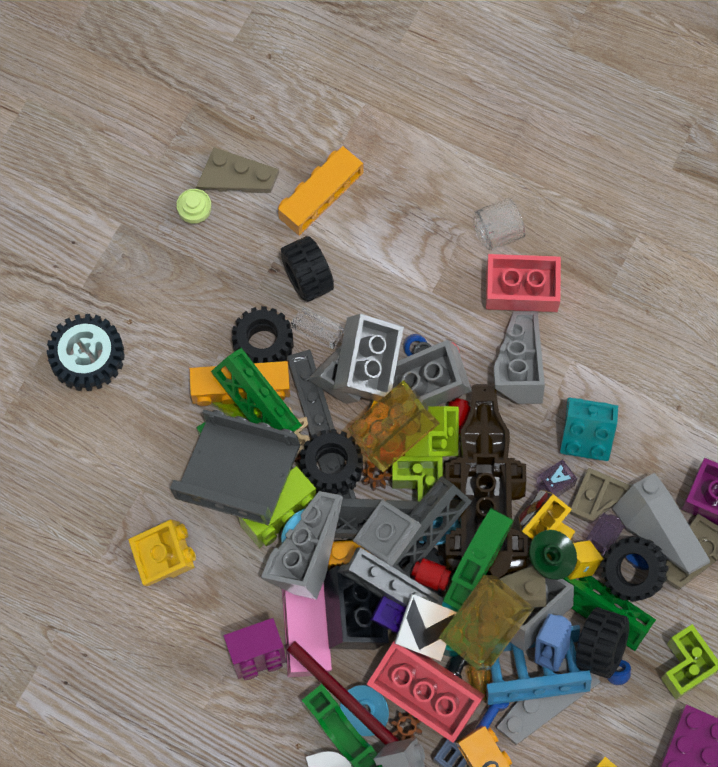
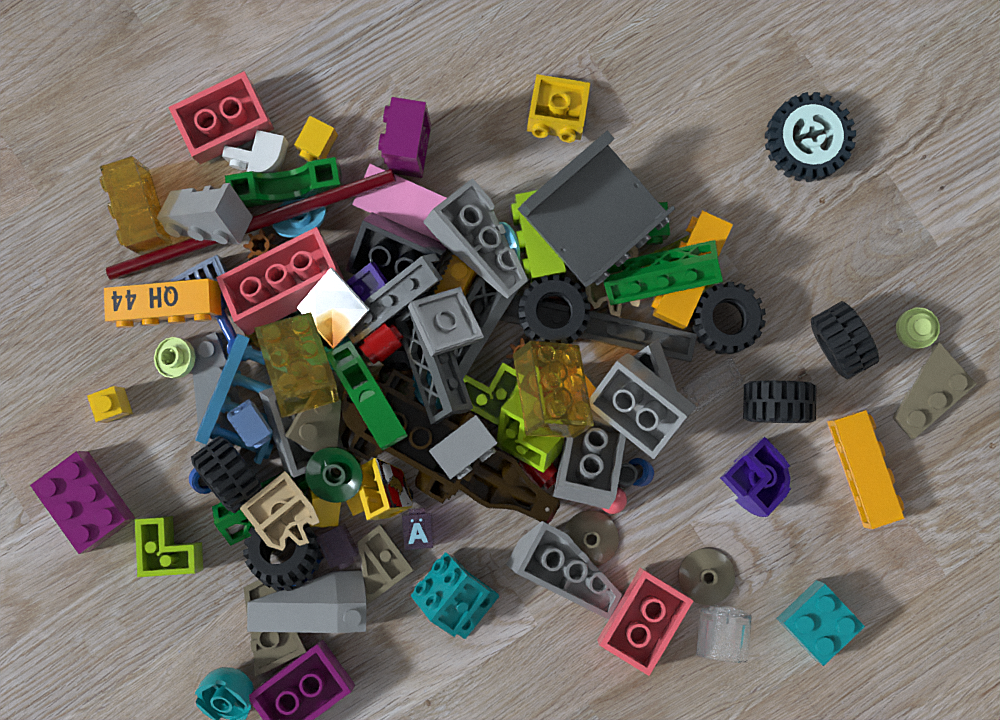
camera: 125 degrees right, 15 degrees up
none -> yellowish green plate [154,337,196,379]
none -> tan plate [240,471,320,551]
none -> yellow brick [294,116,338,161]
none -> light grey piece [429,415,497,479]
none -> dark tan dish [564,510,619,566]
none -> dark tan dish [678,548,735,605]
none -> dark purple brick [720,436,791,517]
none -> teal brick [776,580,865,666]
none -> black tyre [811,301,879,380]

